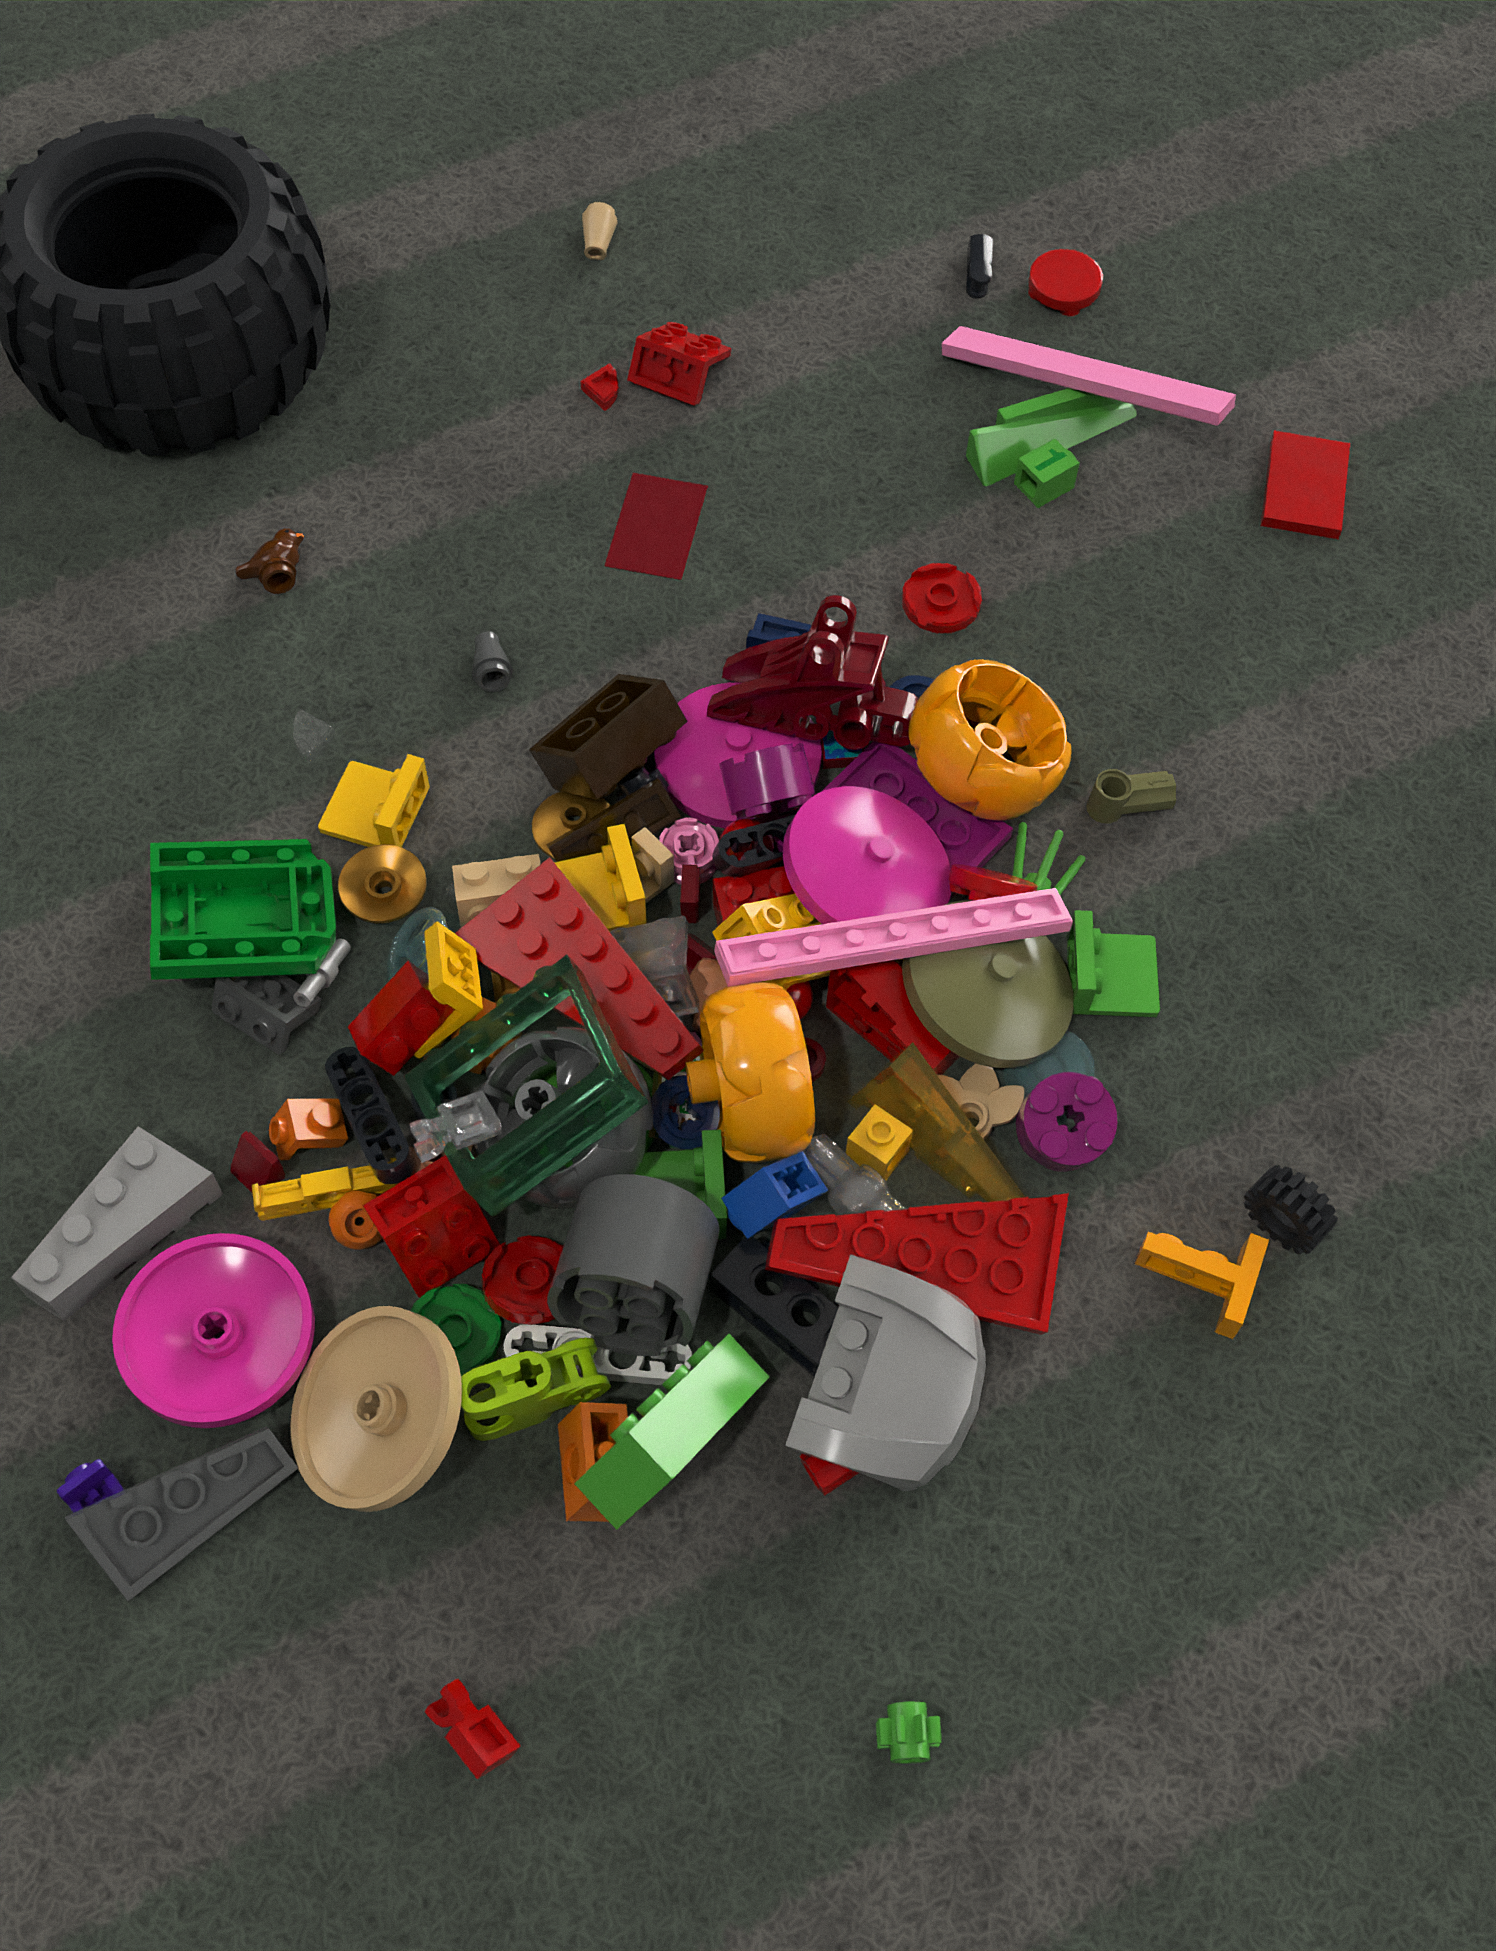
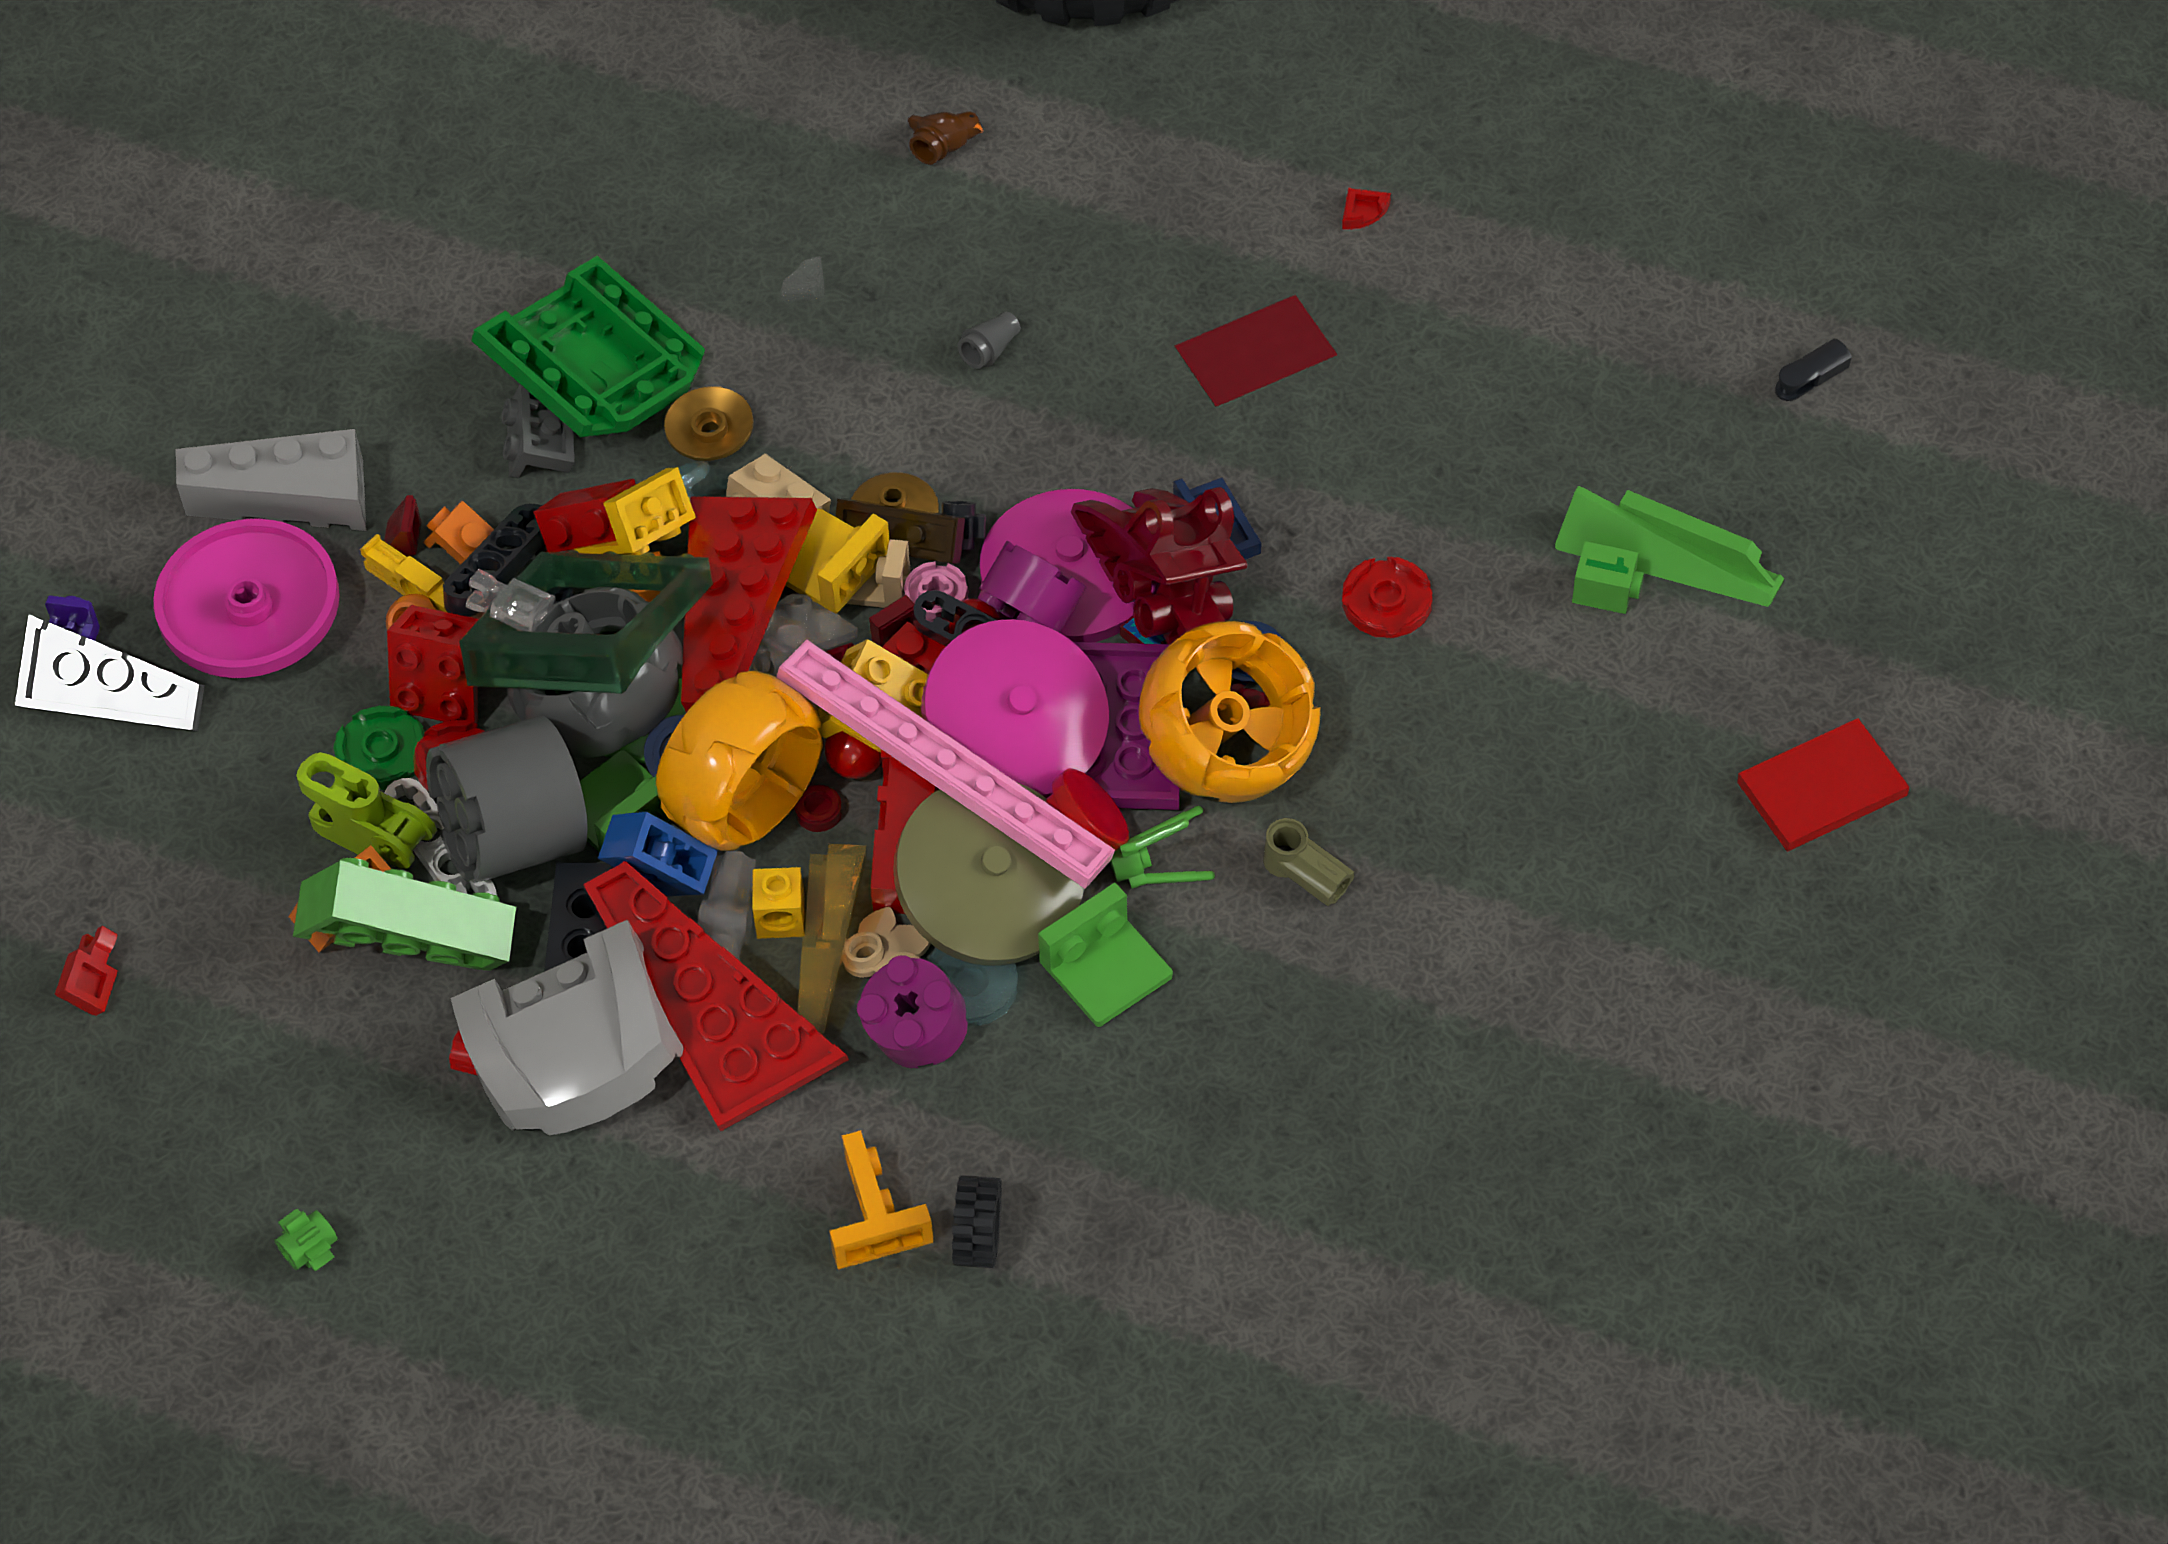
camera: 55 degrees right, 5 degrees down
tan dish [291,1306,462,1512] -> none
light grey bar [293,939,351,1007] -> none
yellow bracket [318,754,430,847] -> none
dark brown brick [529,674,688,800] -> none
tan cone [582,202,618,260] -> none
red bracket [627,322,732,406] -> none
bright pink tile [942,326,1236,426] -> none
red tile [1028,249,1103,316] -> none

